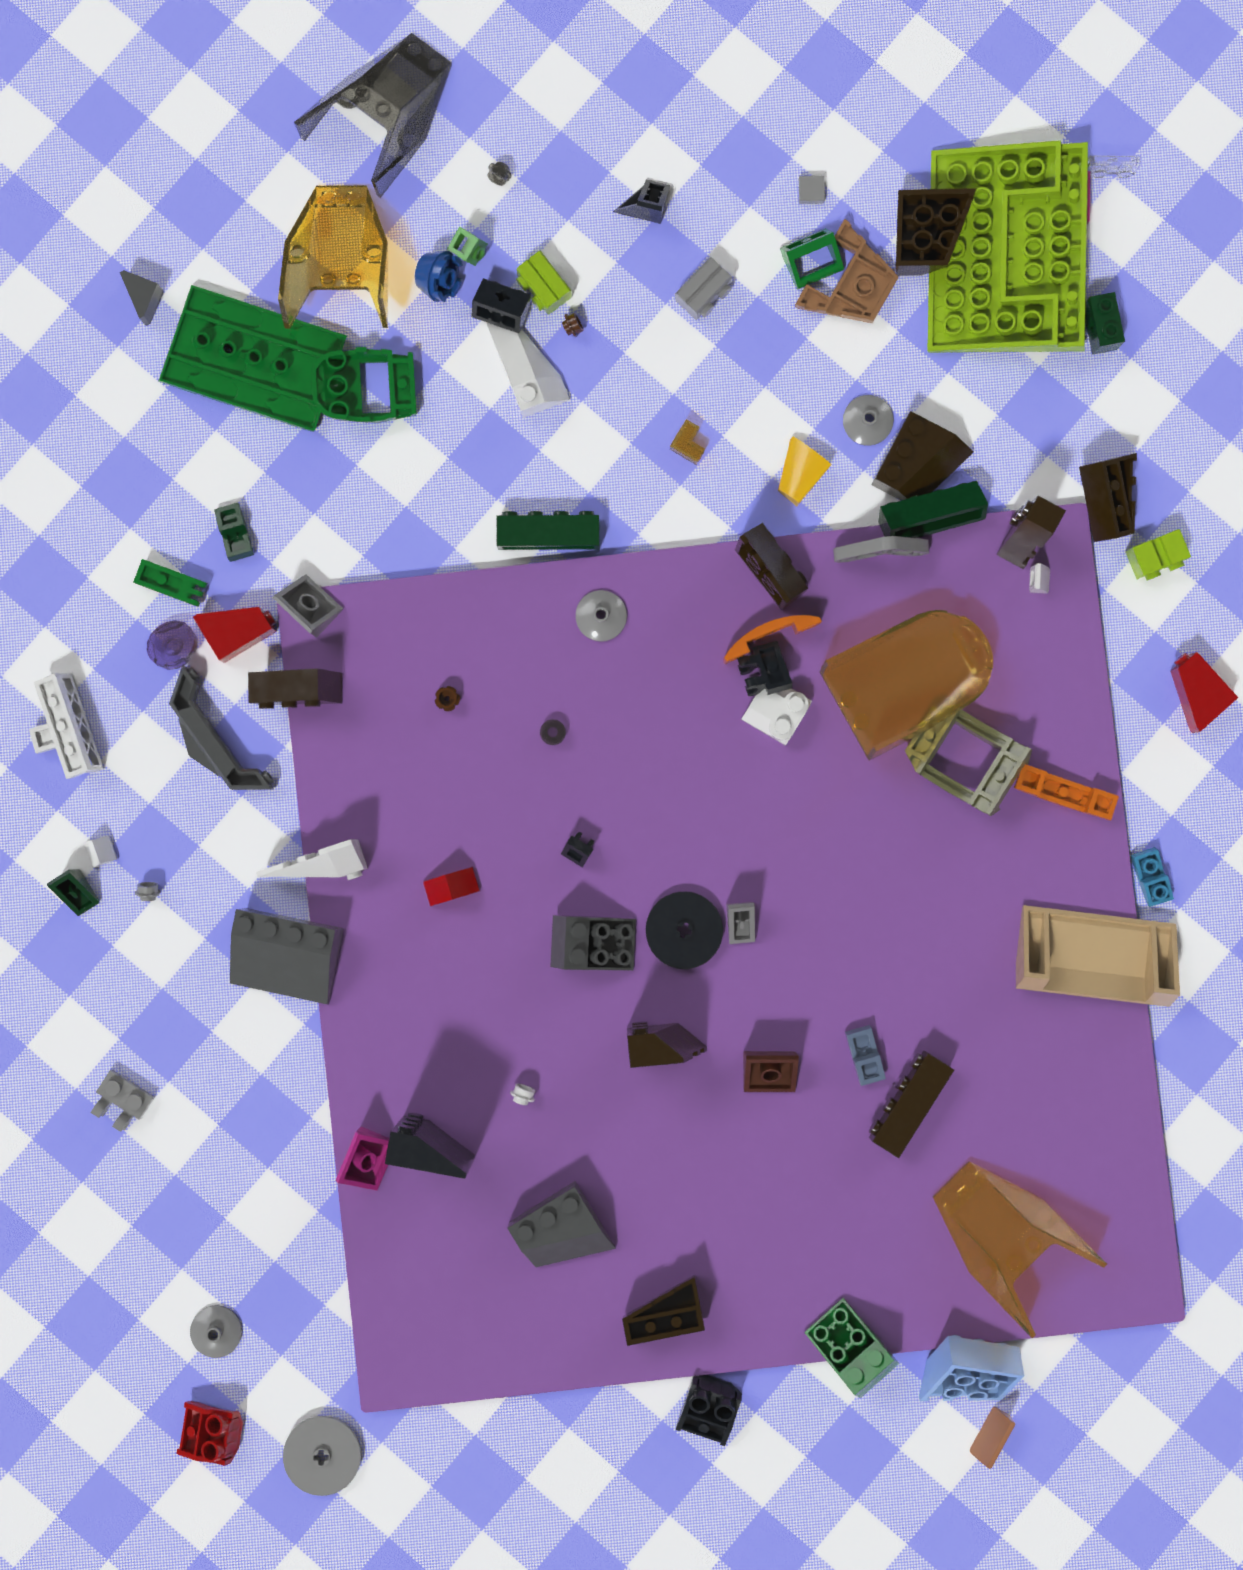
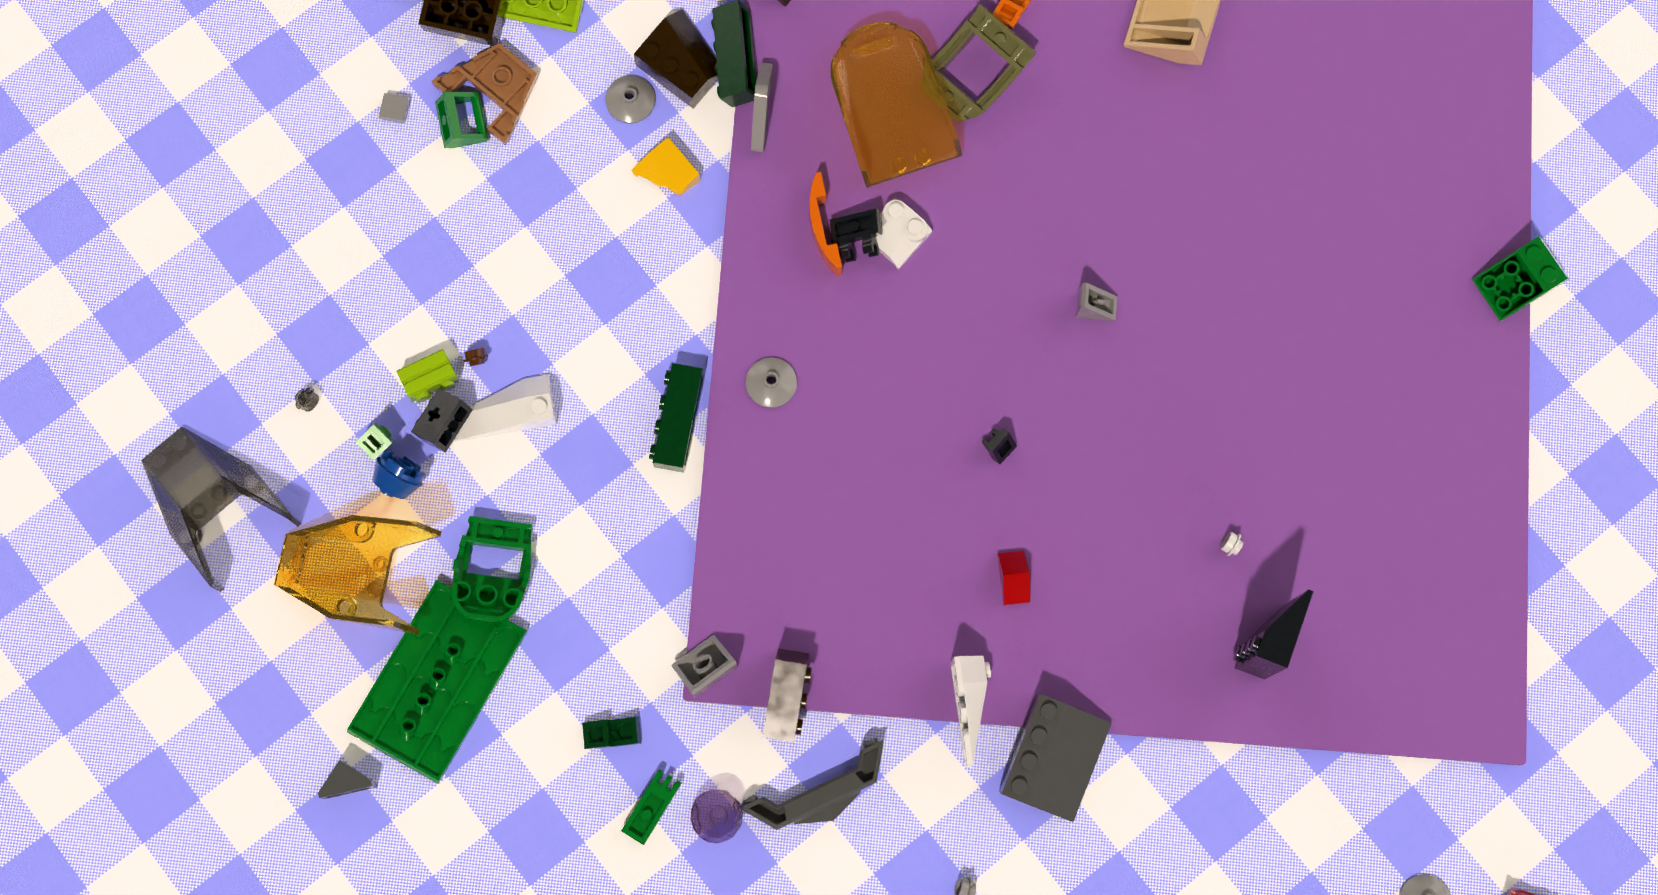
camera: 85 degrees left, 10 degrees down
red slope [193,607,277,663] -> none
light grey piece [283,1415,361,1496] -> none
dark pink slope [335,1126,389,1190] -> none
reddish brown plate [435,686,460,711] -> none
dark grey wedge [507,1181,616,1267] -> none
clear smoke plate [540,720,566,745] -> none
dark grey slope [550,915,636,971] -> none
black slope [613,179,670,224] -> none
dark brown wedge [622,1275,705,1346] -> none
dark brown wedge [627,1022,707,1068] -> none
black piece [646,891,723,969] -> none
clear yellow piece [669,419,705,466] -> none
light grey brick [675,257,732,320] -> none
black slope [675,1375,742,1446] -> none
dark brown wedge [735,522,808,610] -> none
copper slope [743,1051,799,1092] -> none
sand blue slope [845,1025,886,1086] -> none
dark brown brick [869,1051,954,1158] -> none
light blue wedge [919,1335,1025,1401] -> none
clear yellow windscreen [932,1161,1107,1338] -> none
nougat slope [969,1407,1016,1469] -> none

